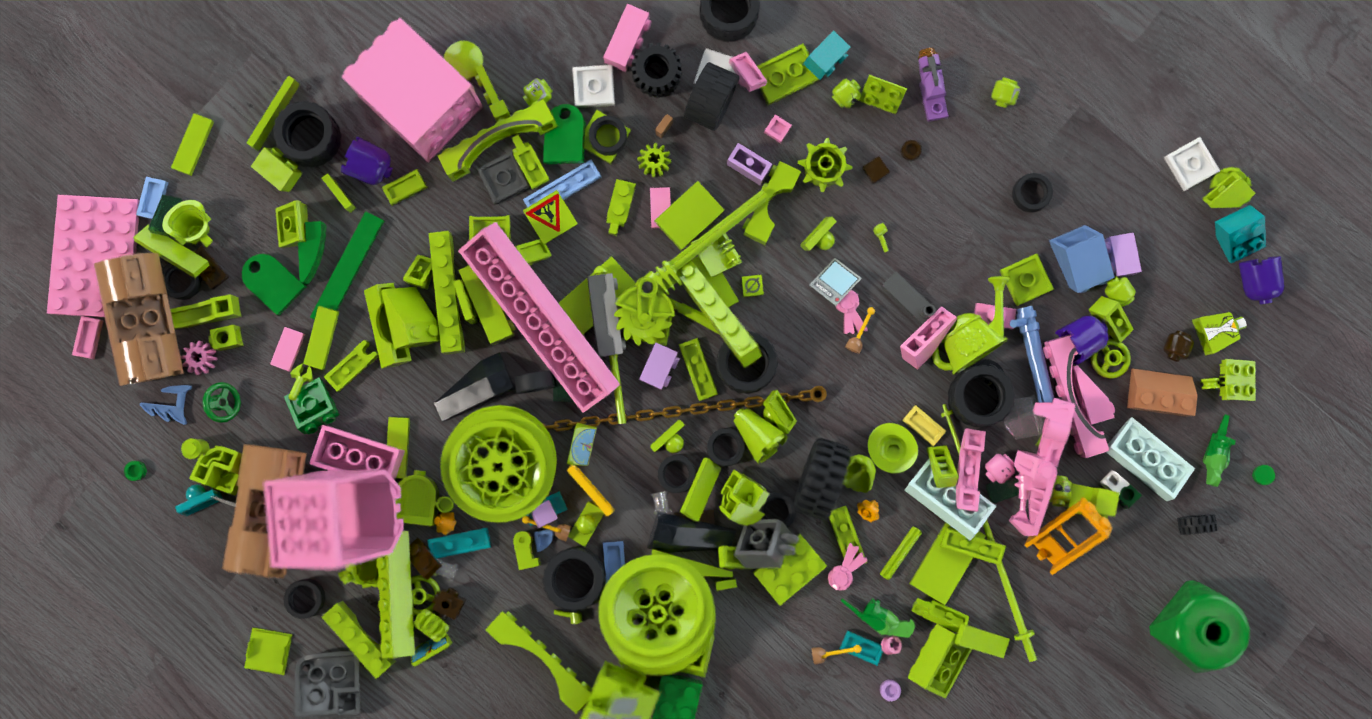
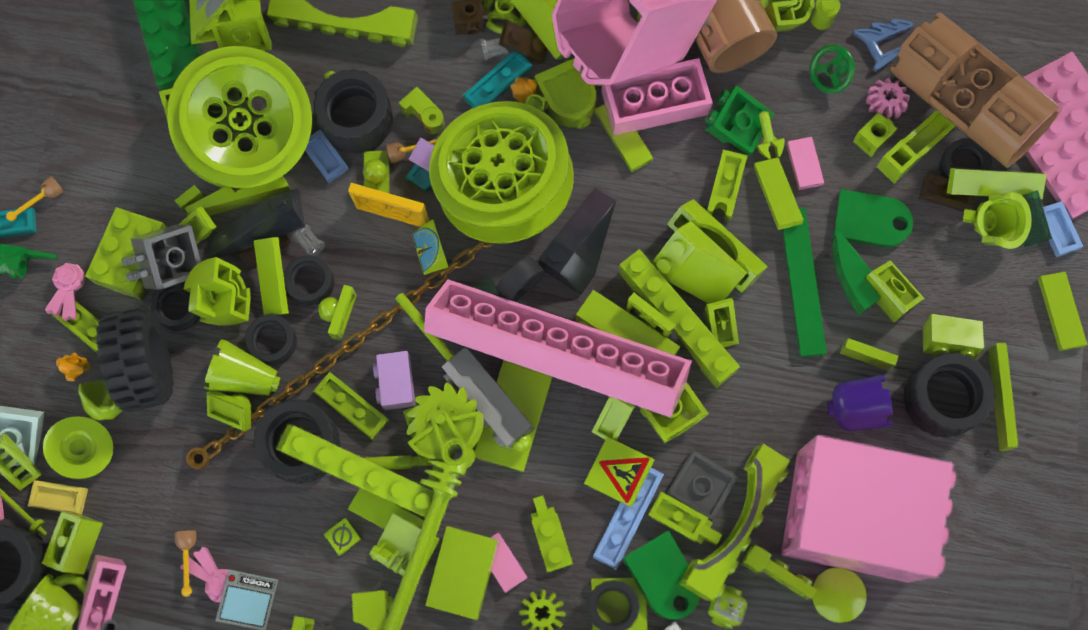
camera: 155 degrees right, 10 degrees down
bright pink tile [72,316,104,359] -> none
lime tile [382,169,427,206] -> none
medium blue tile [534,529,555,552] -> none
lime axle [880,526,922,580] -> none
none -> lime brick [42,511,103,575]

